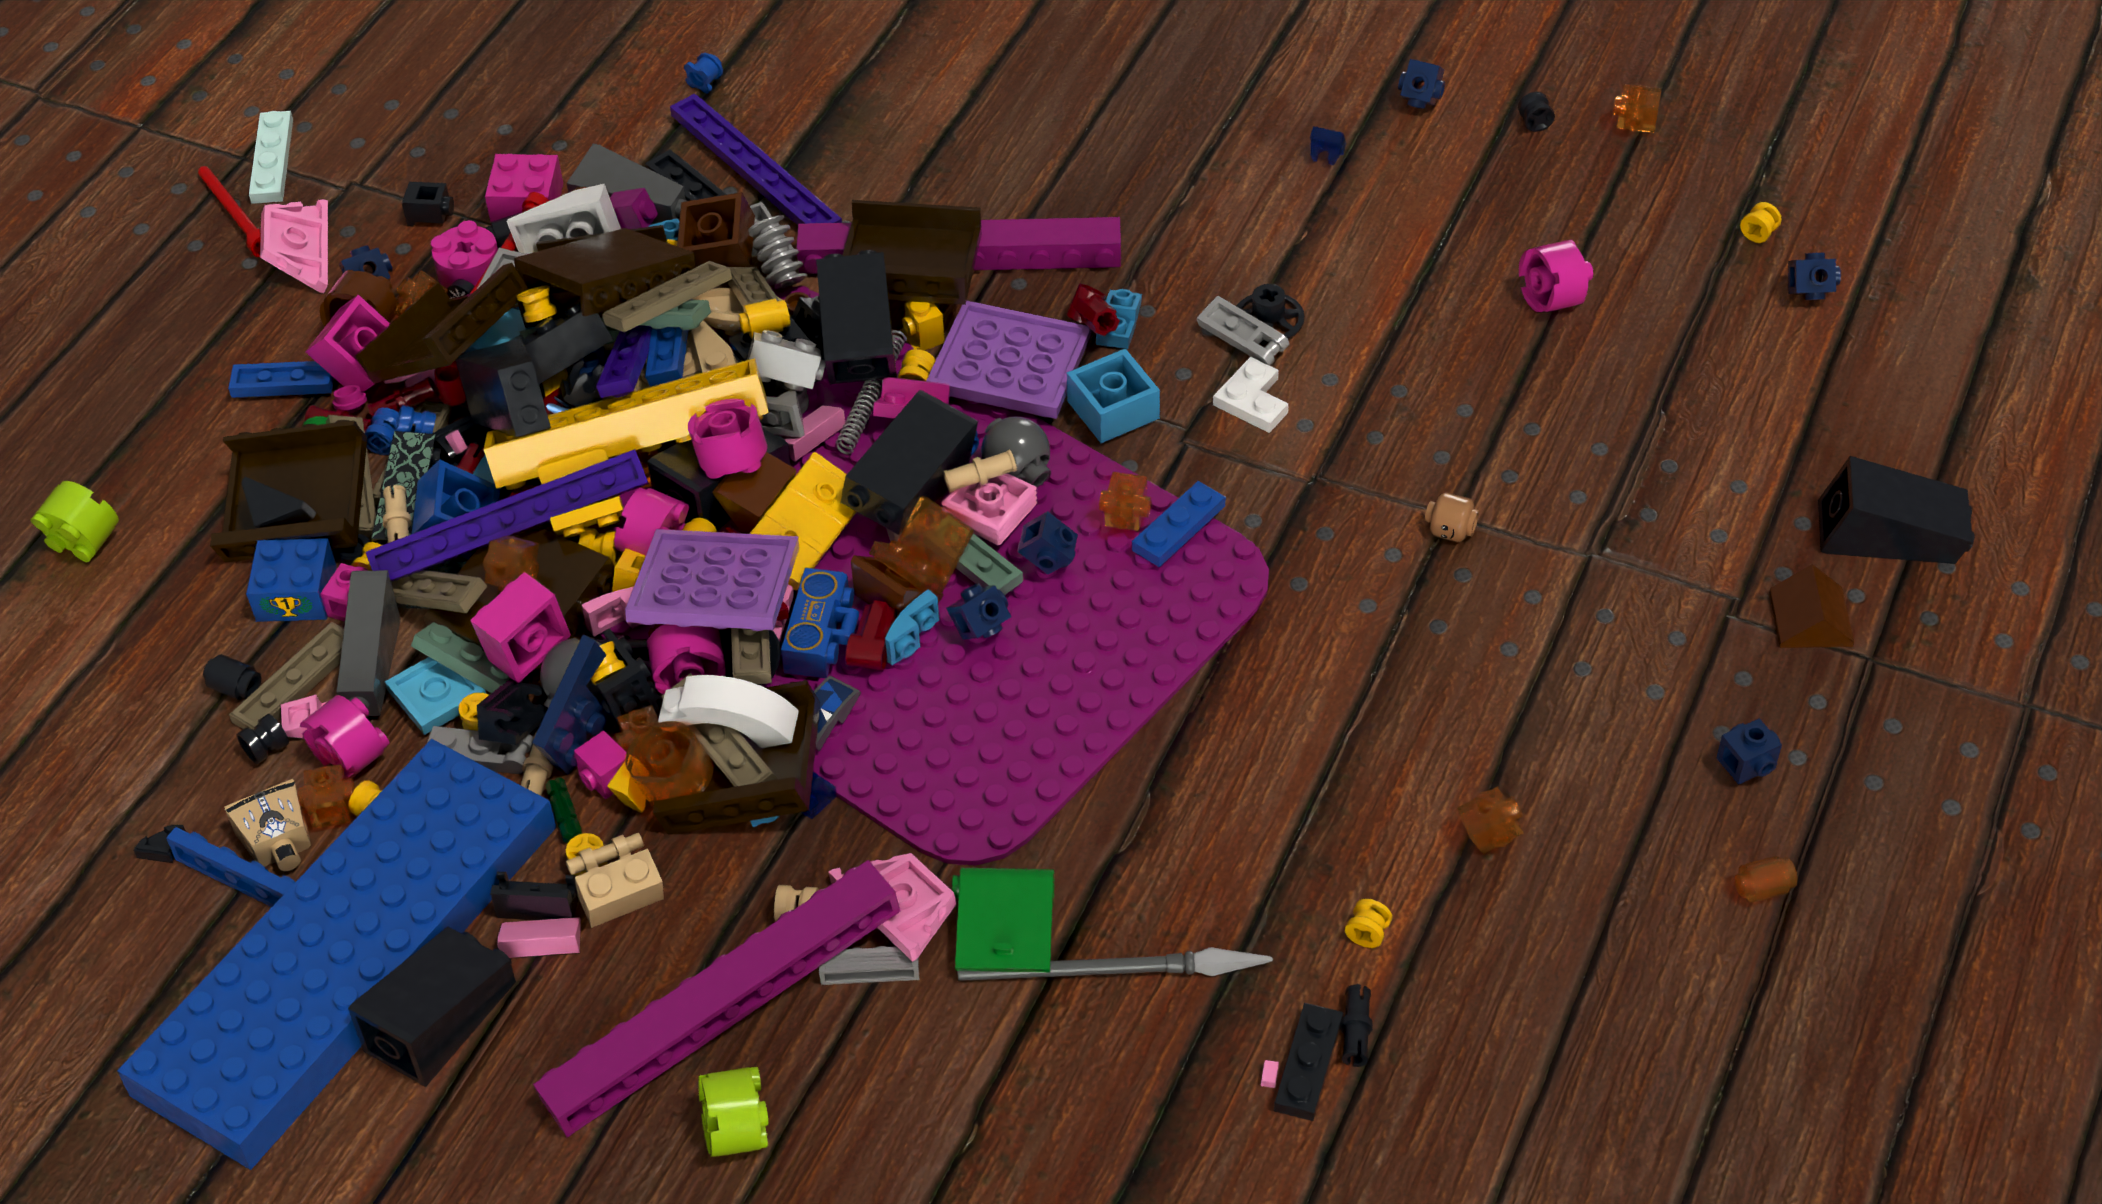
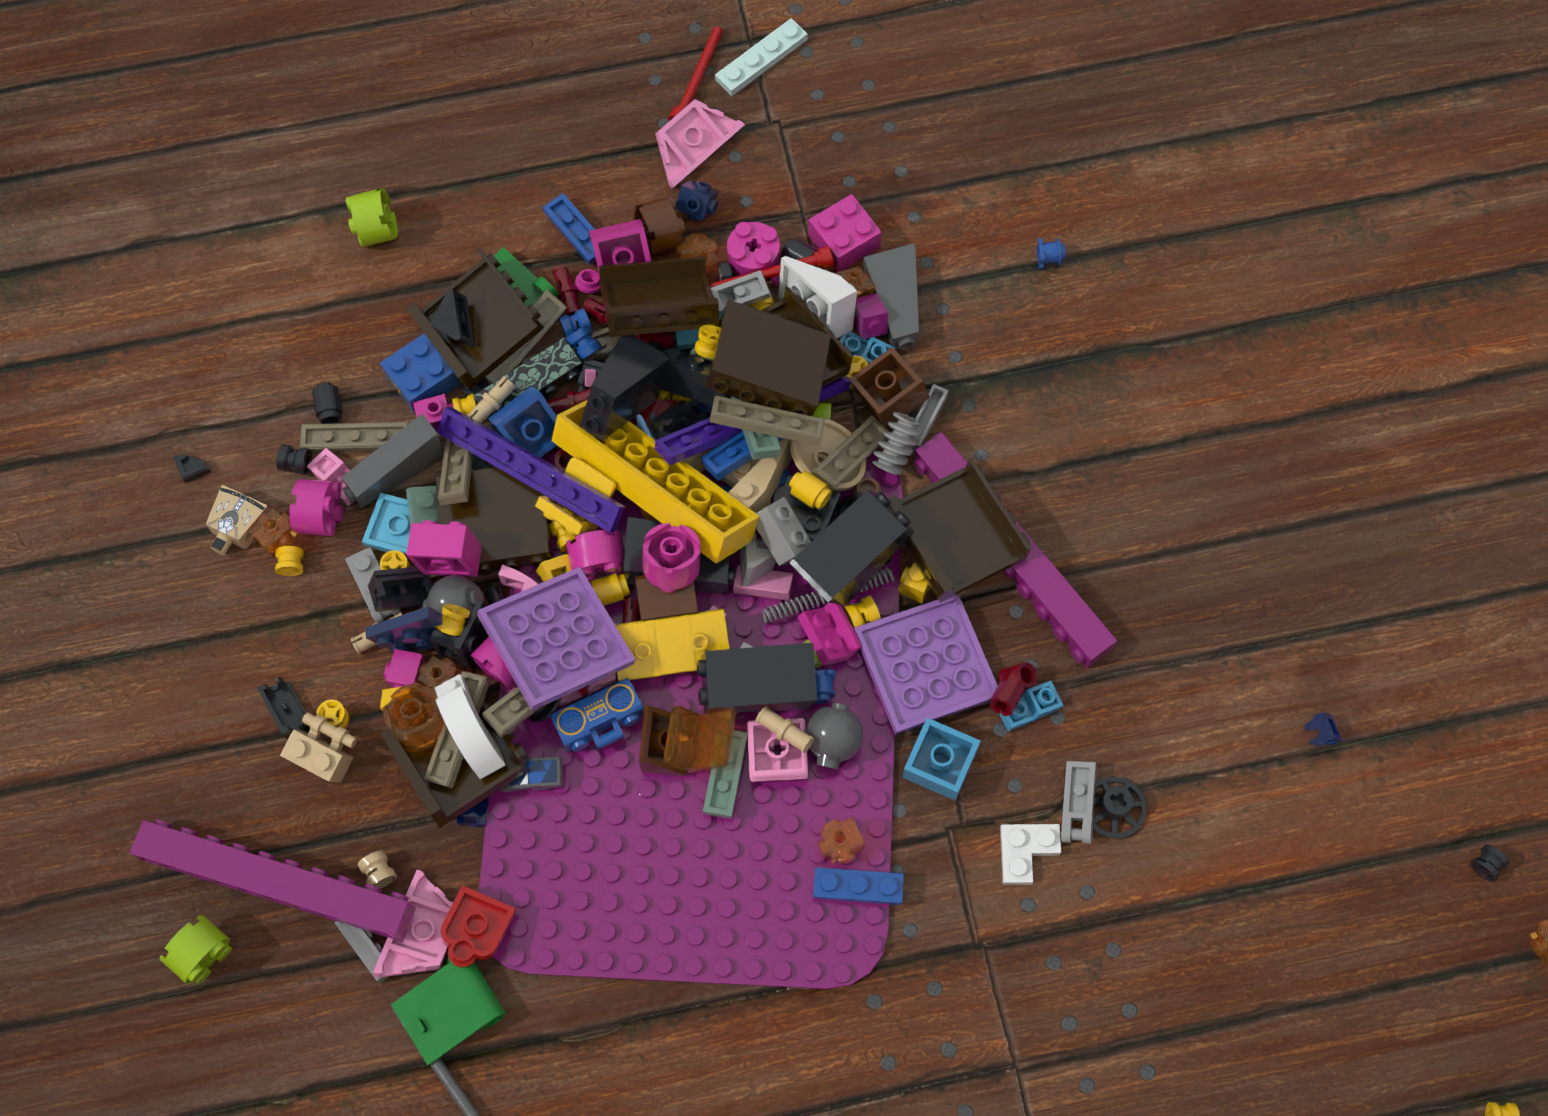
camera: 55 degrees right, 20 degrees up
blue brick [117,739,556,1170] -> none
blue plate [166,827,295,907] -> none
black slope [348,927,516,1087] -> none
black brick [402,181,454,227] -> none
clear orange brick [483,535,539,592] -> none
bright pink slope [497,917,581,958] -> none
dark green axle [545,777,583,844] -> none
black plate [645,149,727,201] -> none
dark purple plate [670,93,842,225] -> none
dark red piece [846,600,896,671] -> none
dark azure slope [885,589,939,665] -> none
dark blue brick [946,583,1012,640] -> none
dark blue brick [1017,511,1078,575] -> none
dark blue brick [1398,59,1445,109] -> none
medium nougat head [1425,492,1479,542] -> none
dark pink brick [1519,240,1593,312] -> none
none -> red plate [440,885,516,968]

